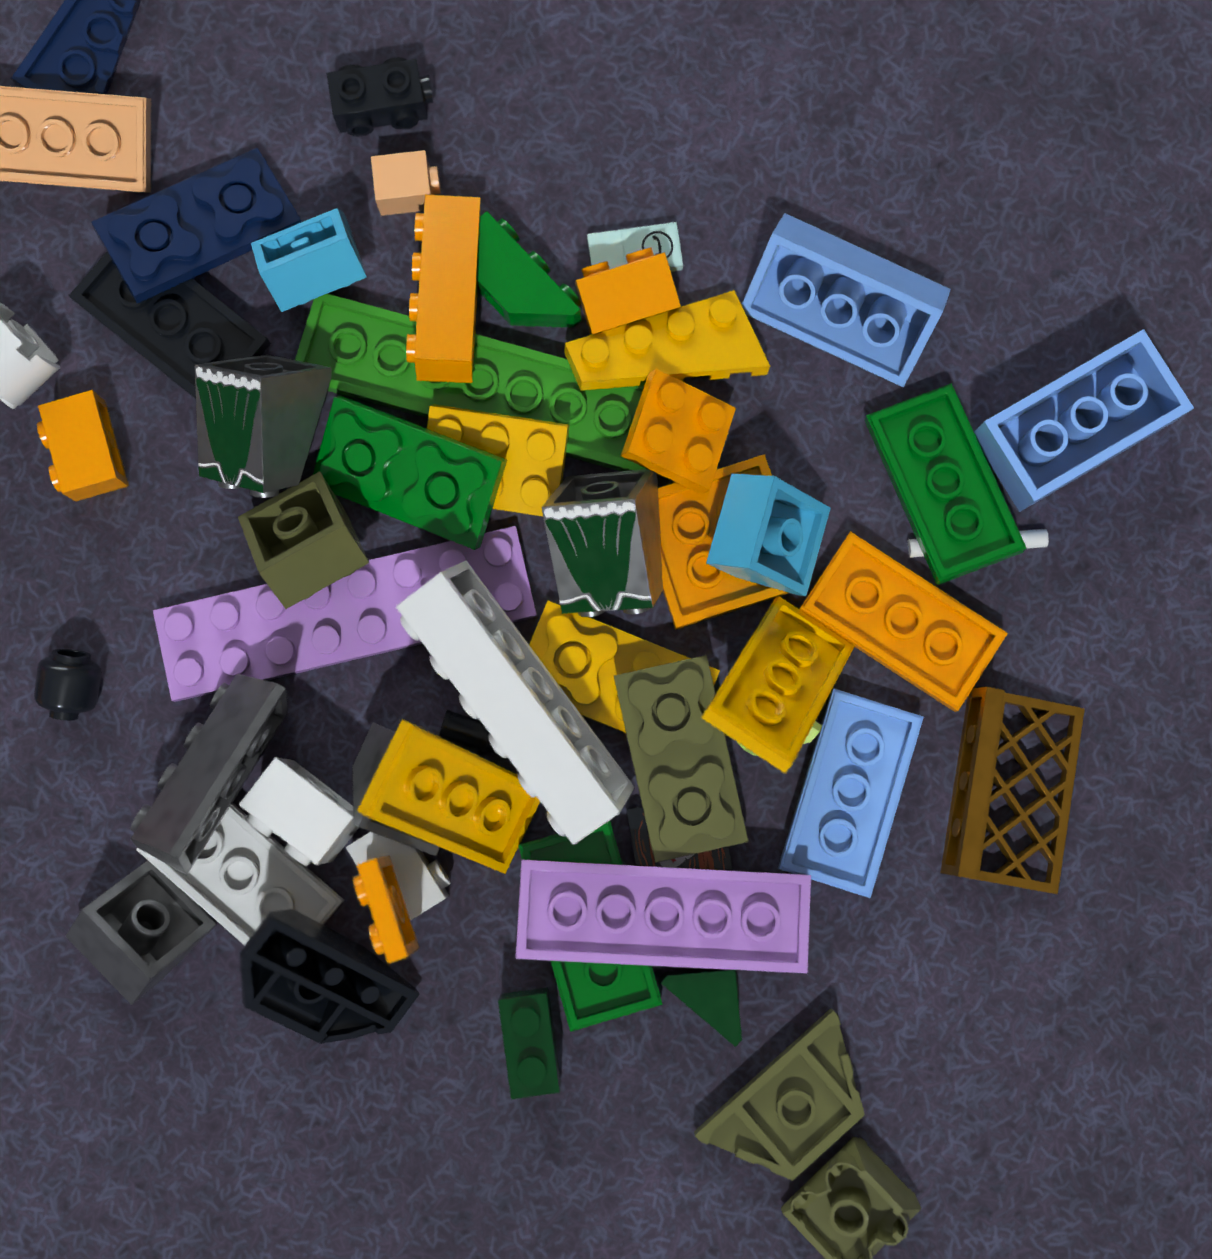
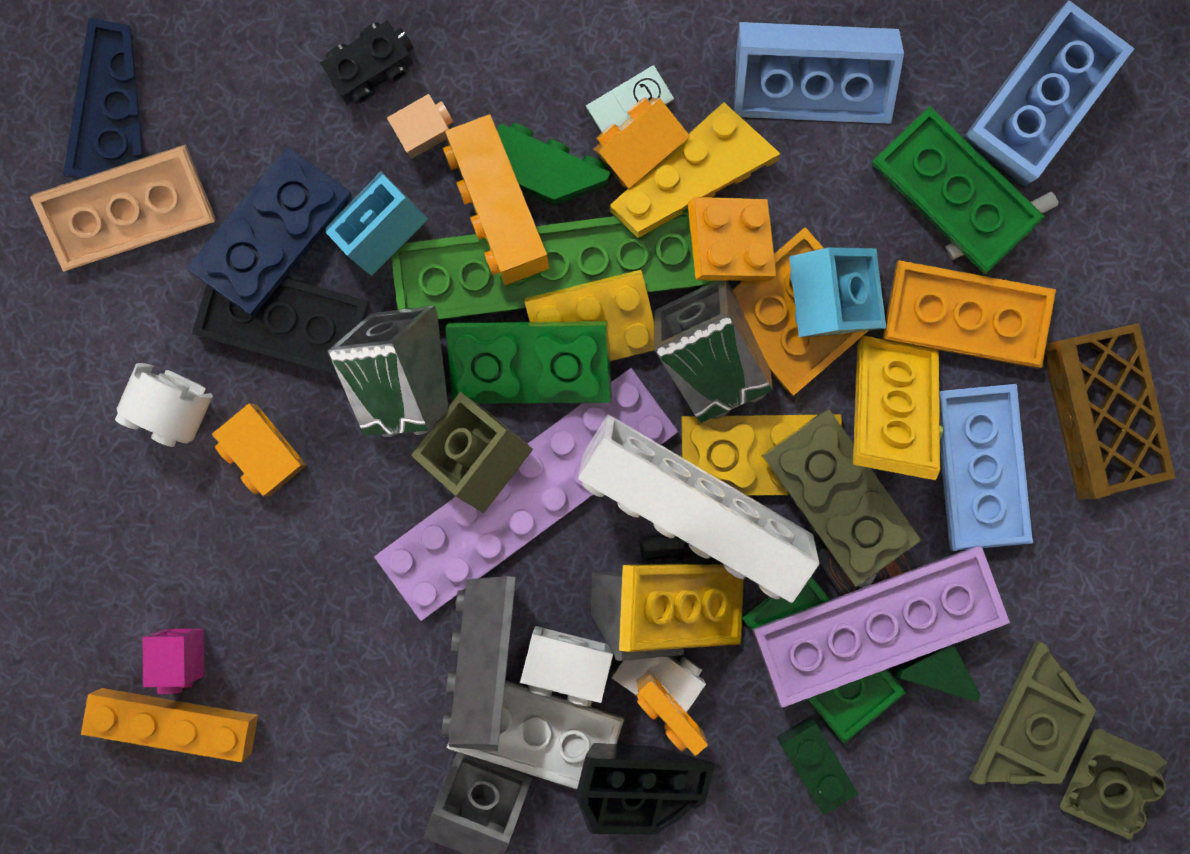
camera: 15 degrees left, 5 degrees up
black head [34,649,101,721] -> none

